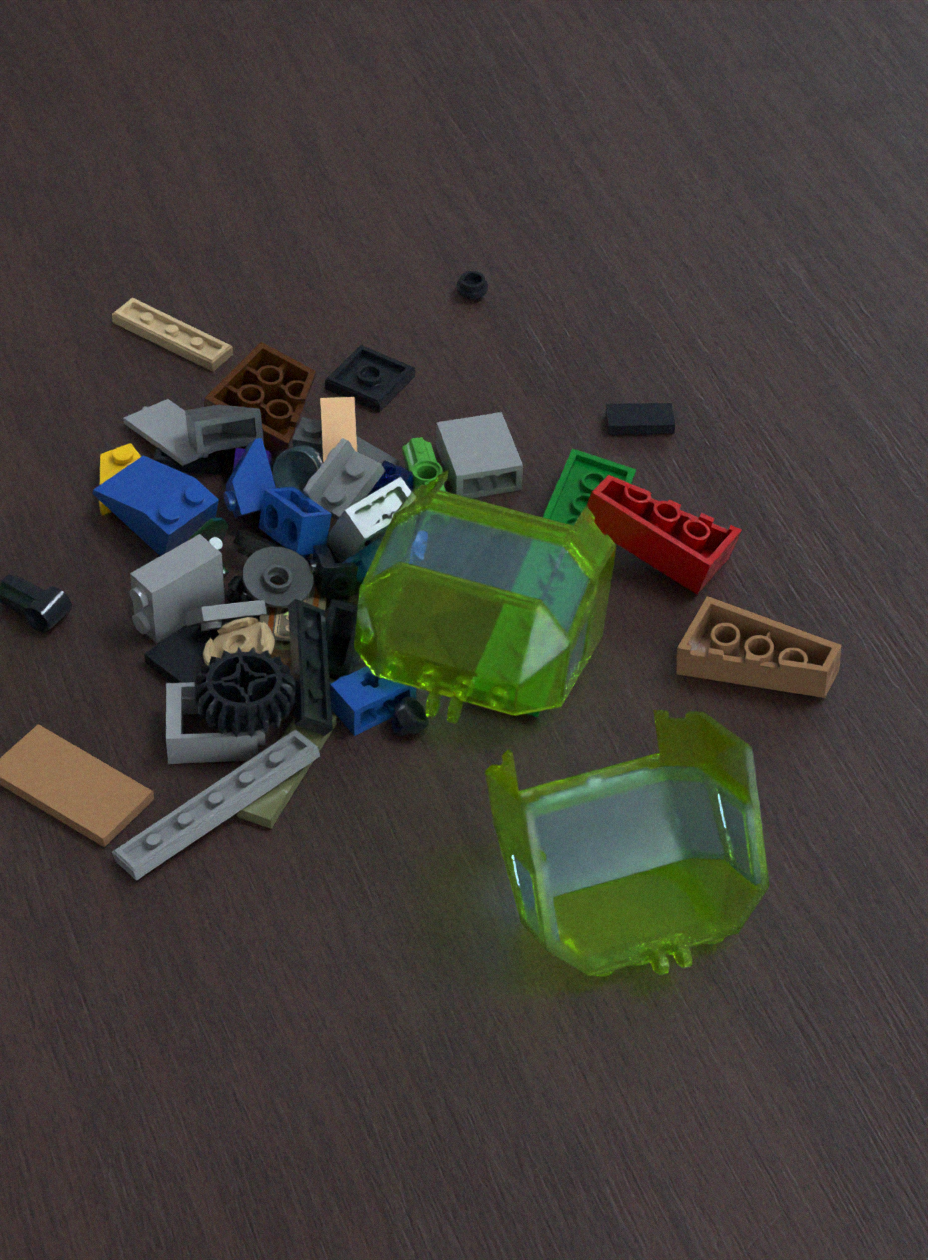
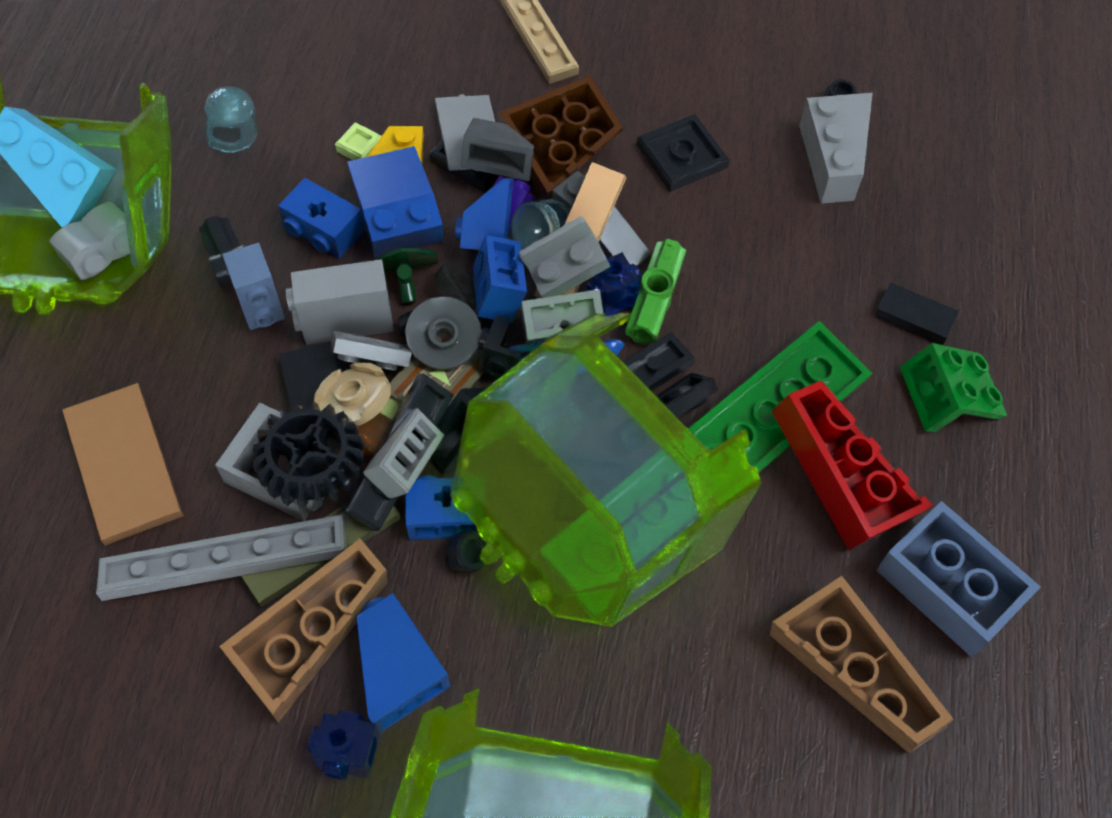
camera: 30 degrees right, 15 degrees up
light grey brick [436,412,523,501] -> none
none -> medium nougat wedge [219,538,388,723]
none -> sand blue brick [222,242,285,330]
none -> blue brick [278,178,365,259]
none -> clear blue brick [308,710,381,780]
none -> yellowish green tile [335,122,382,160]
none -> blue slope [356,593,450,736]
none -> light grey slope [364,408,444,498]
none -> light grey wedge [799,93,873,204]
none -> sand blue brick [876,501,1041,658]
none -> green bracket [900,343,1007,433]

